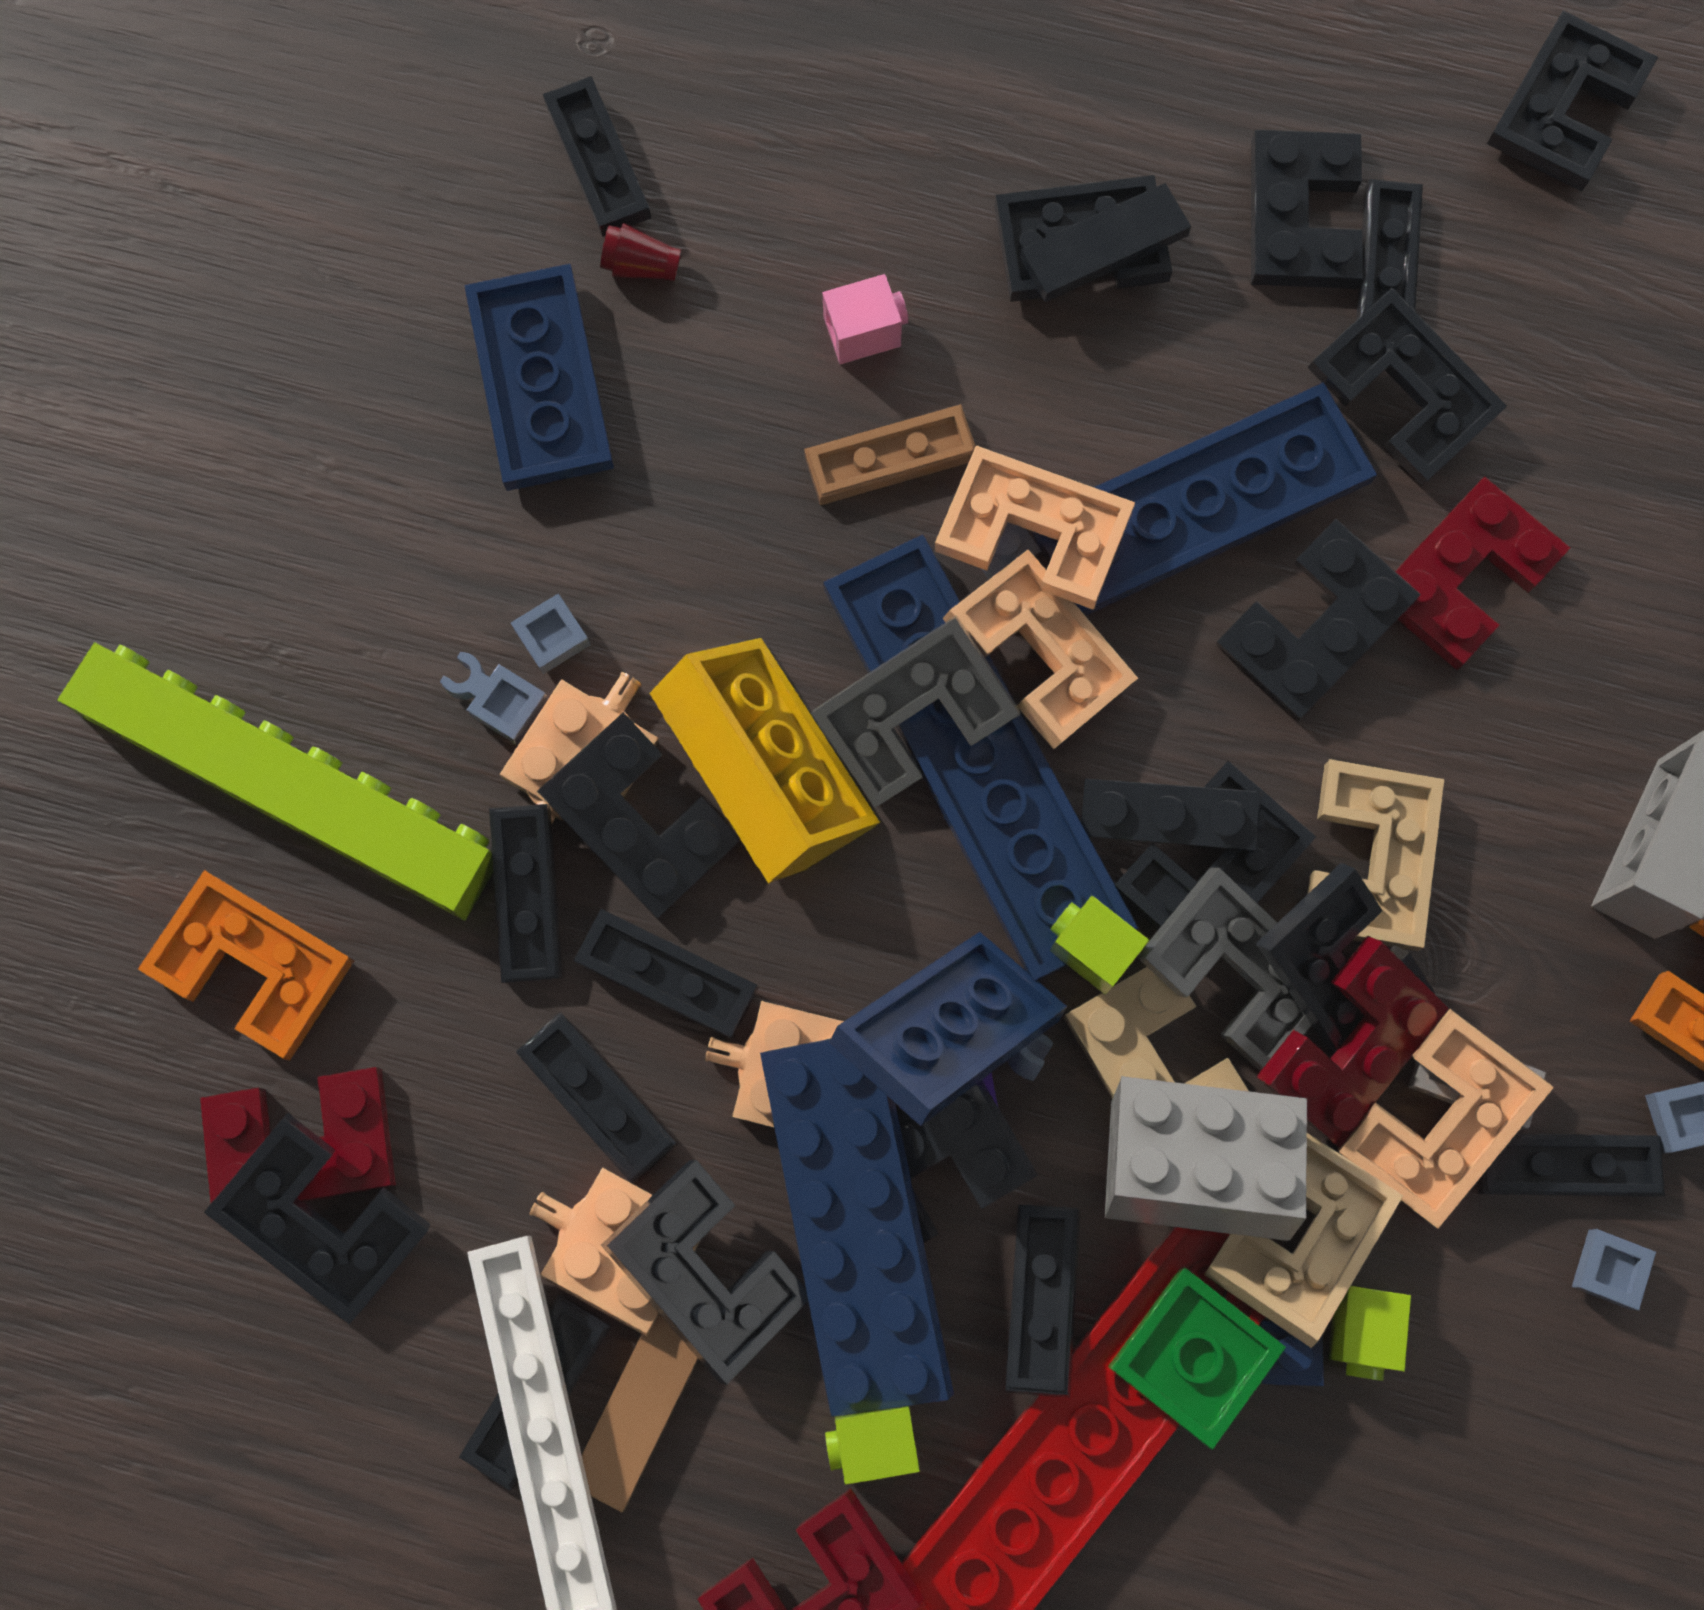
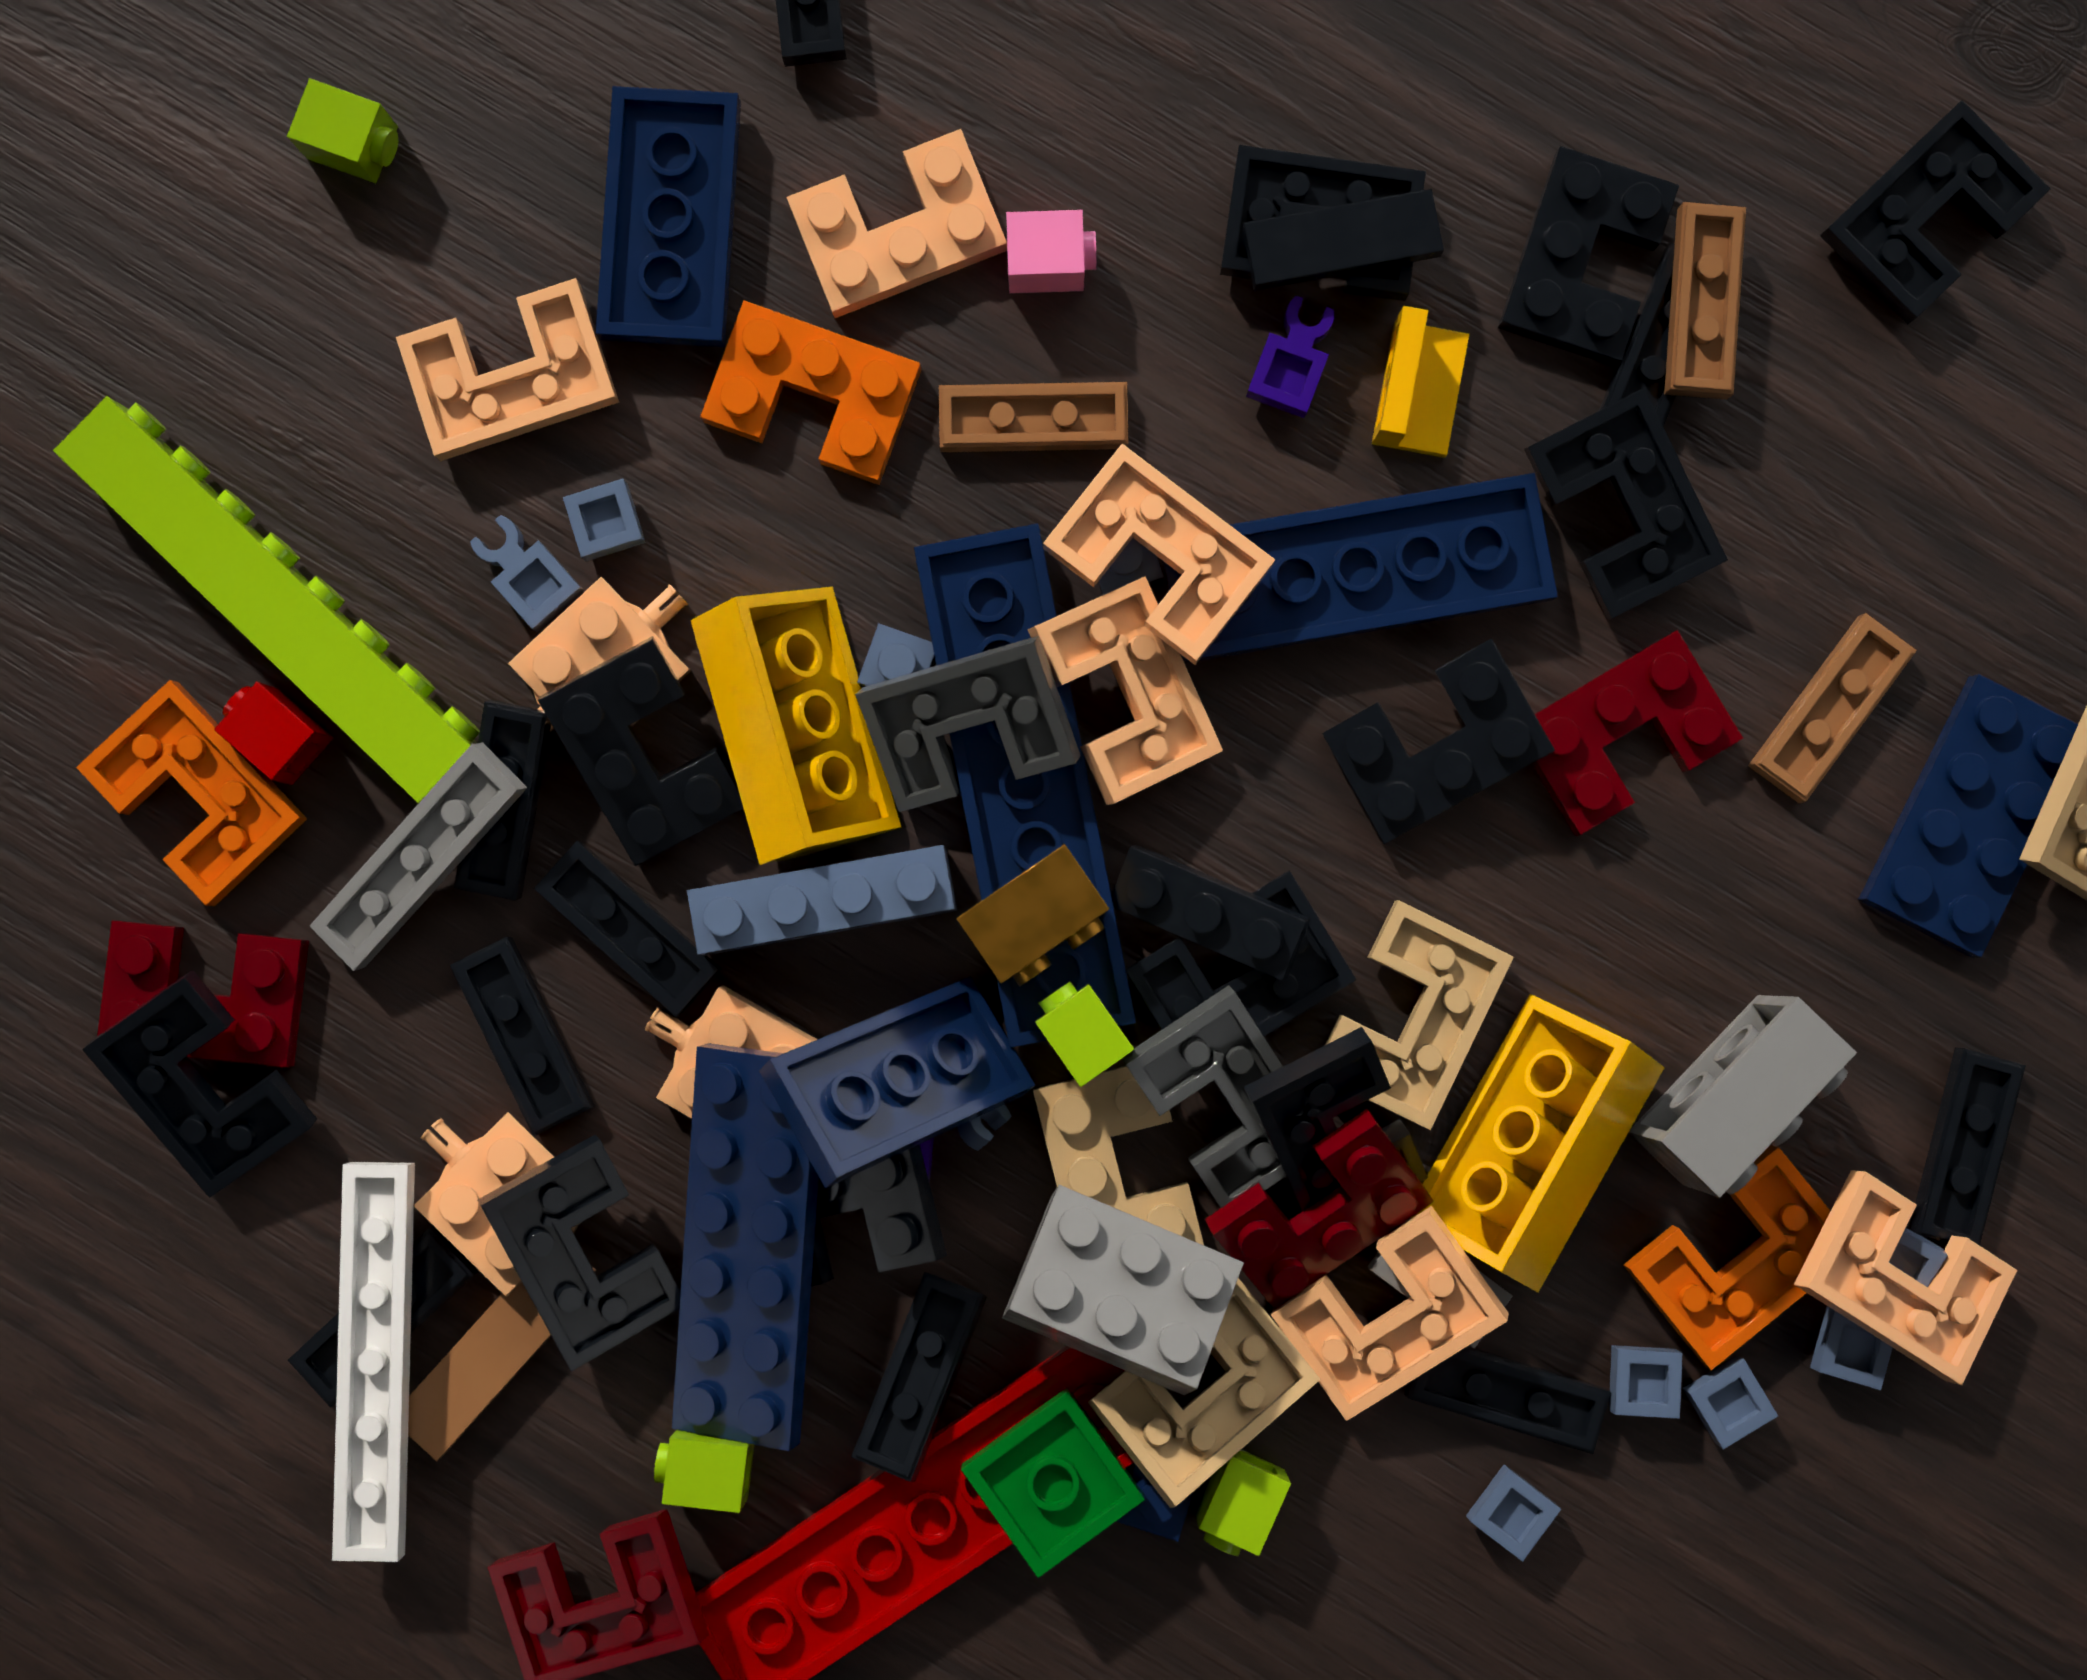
camera: 15 degrees right, 10 degrees up
dark red cone [600,223,682,282] -> none
none -> red brick [214,681,334,785]
none -> lime brick [286,78,398,184]
none -> light grey plate [310,742,527,971]
none -> light nougat plate [396,278,619,461]
none -> sand blue brick [687,845,957,955]
none -> orange plate [700,300,922,485]
none -> light nougat plate [786,129,1007,319]
none -> sand blue plate [857,623,935,687]
none -> pearl gold brick [956,844,1109,987]
none -> dark purple plate [1246,296,1334,418]
none -> yellow panel [1371,306,1469,458]
none -> yellow slope [1411,994,1665,1292]
none -> medium nougat tile [1664,202,1746,400]
none -> medium nougat tile [1748,613,1917,803]

